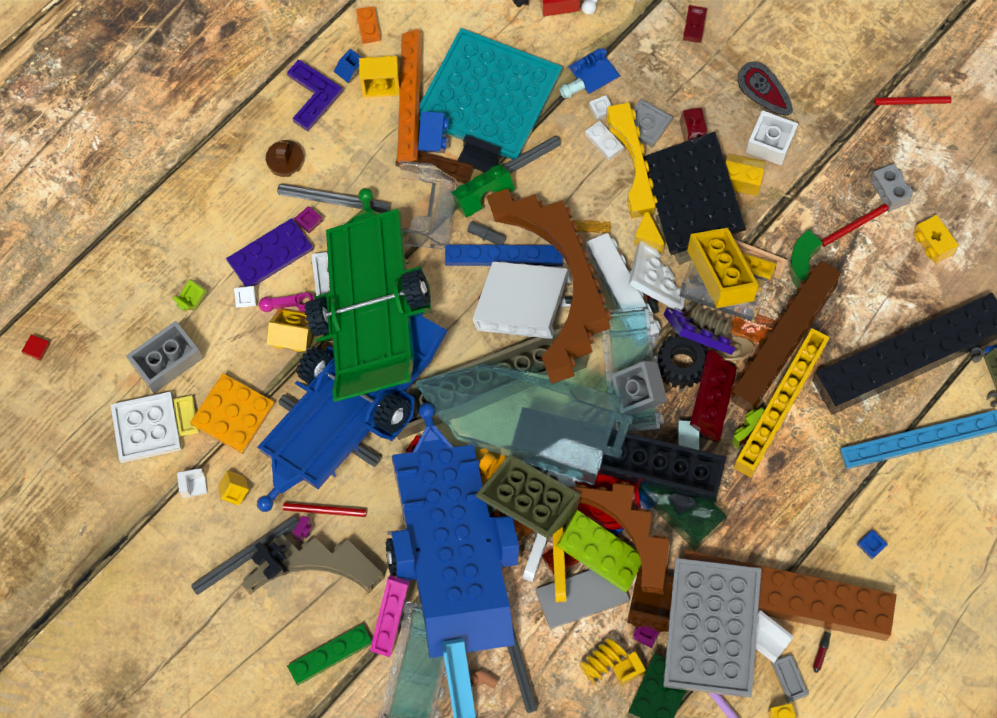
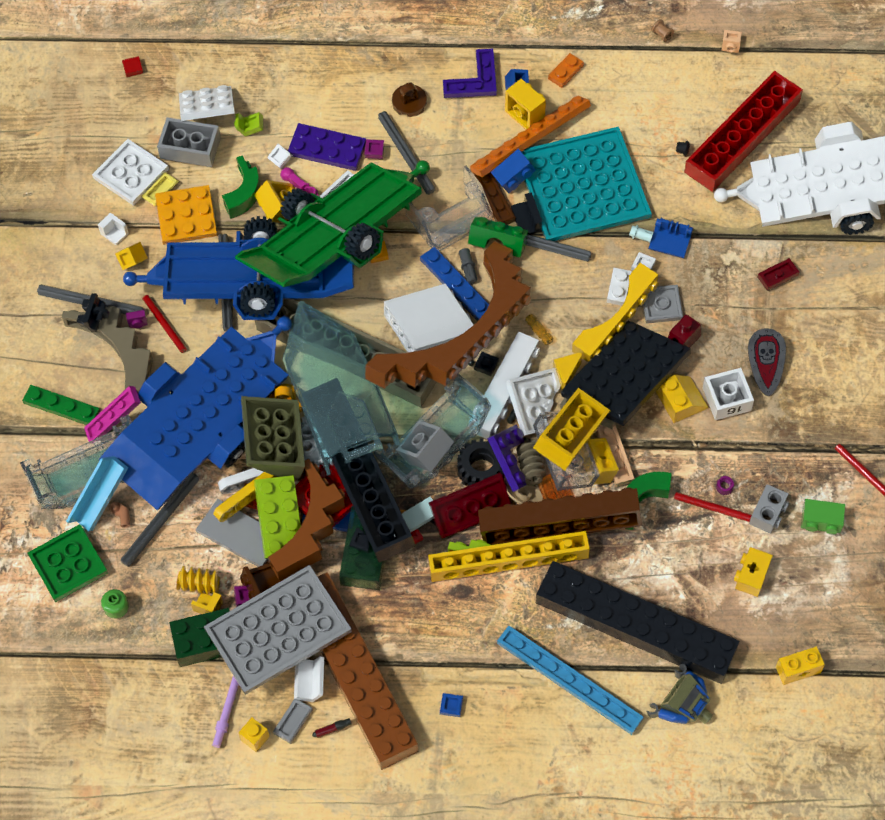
camera: 50 degrees right, 5 degrees down
none -> white plate [179,85,235,121]
none -> green arch [222,155,260,219]
none -> magenta axle [716,476,734,495]
none -> bright green brick [801,499,845,534]

